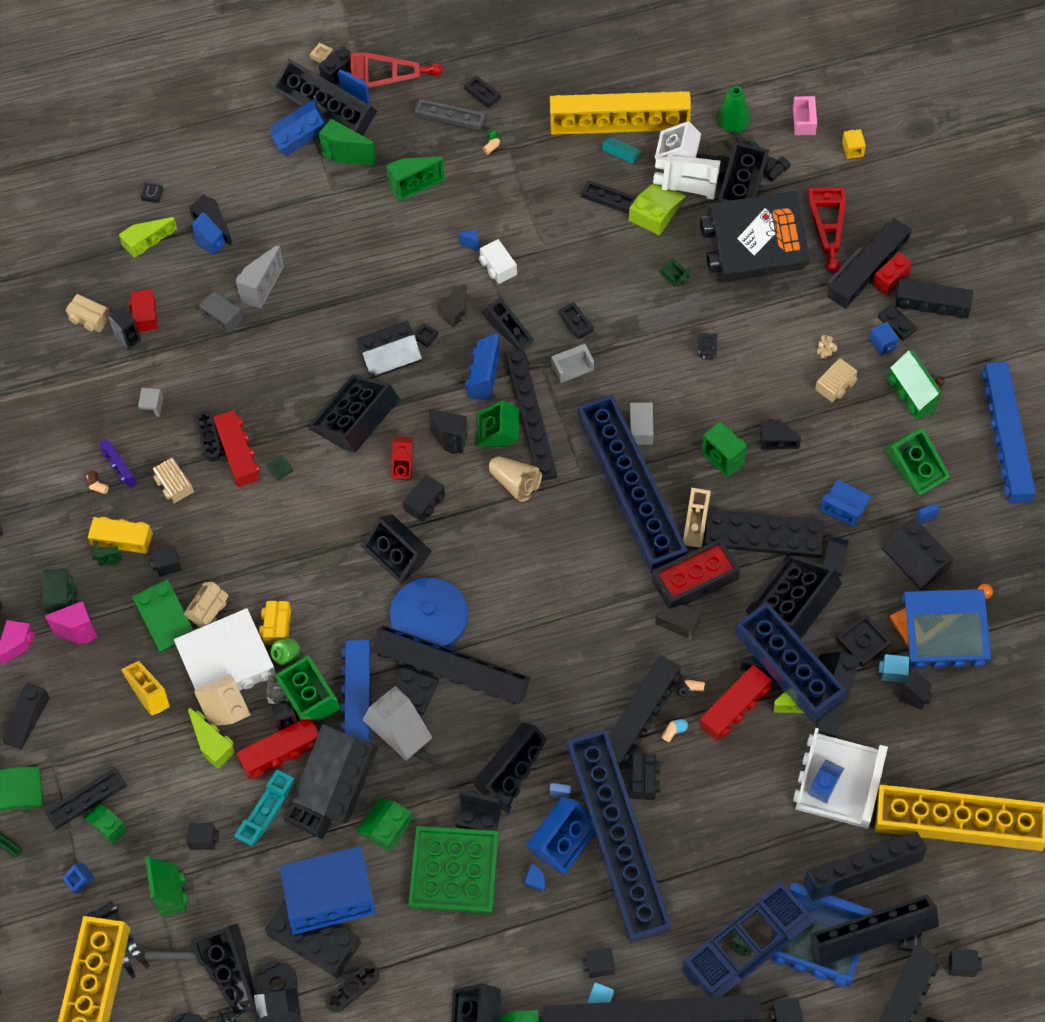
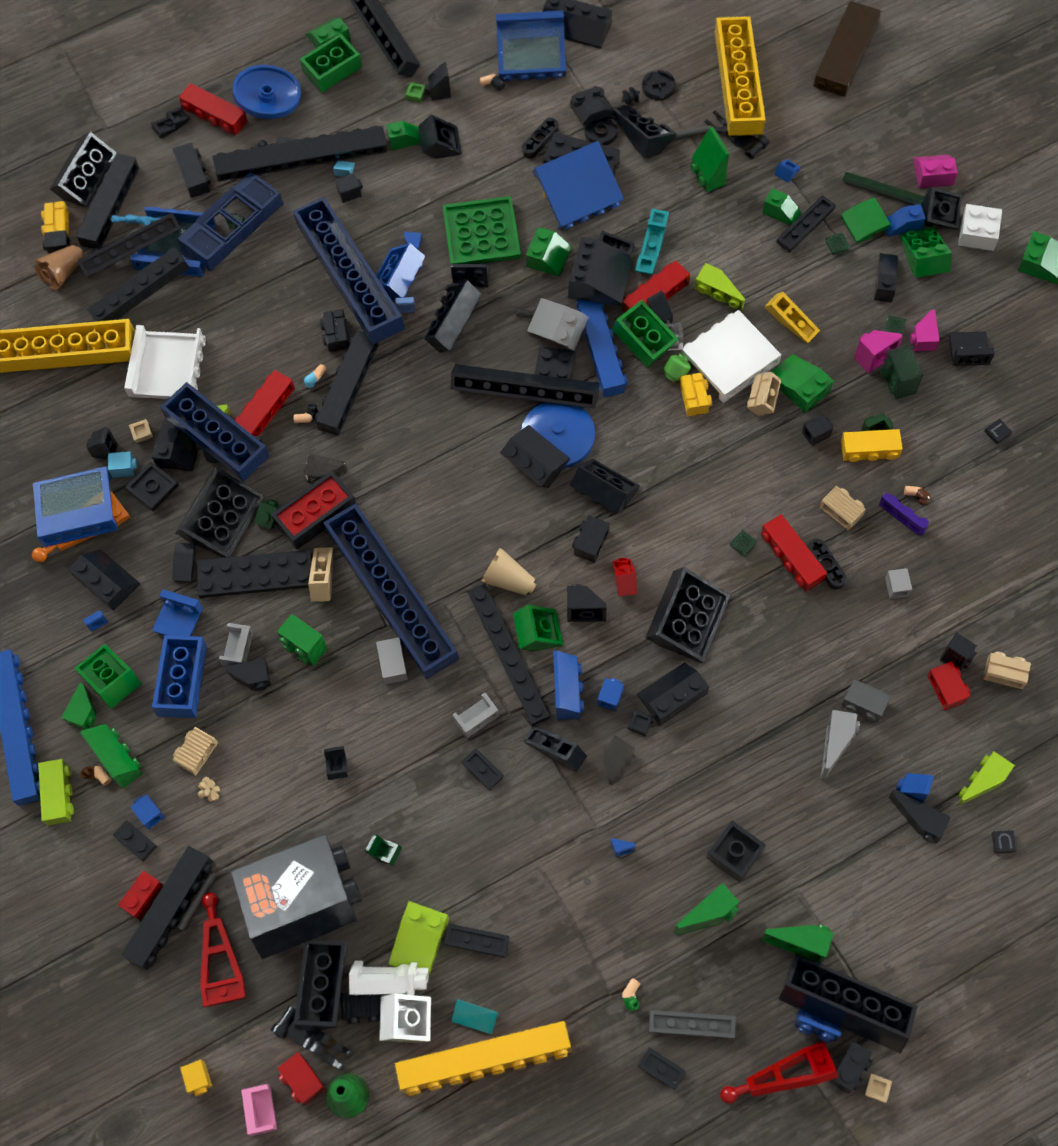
camera: 170 degrees right, 5 degrees up
black brick [187,823,219,850] -> none
tan slope [194,674,250,726] -> none
blue slope [270,99,327,156] -> none
white brick [479,239,517,284] -> none
blue slope [808,759,845,804] -> none
black brick [895,279,973,318] -> none
none -> medium nougat cone [34,245,84,290]
none -> lime brick [38,759,74,826]
none -> yellow brick [41,201,69,236]
none -> green slope [61,683,97,730]
none -> dark azure piece [111,214,162,225]
none -> tan plate [129,419,153,443]
none -> blue brick [152,635,207,718]
none -> light grey panel [219,623,253,666]
none -> dark green bracket [254,499,282,529]
none -> red brick [277,1052,326,1105]
none -> black slope [500,425,571,488]
none -> blue brick [597,678,624,712]
none -> black brick [706,820,766,883]
none -> clear green plate [826,232,850,255]
none -> clear green plate [884,315,907,335]

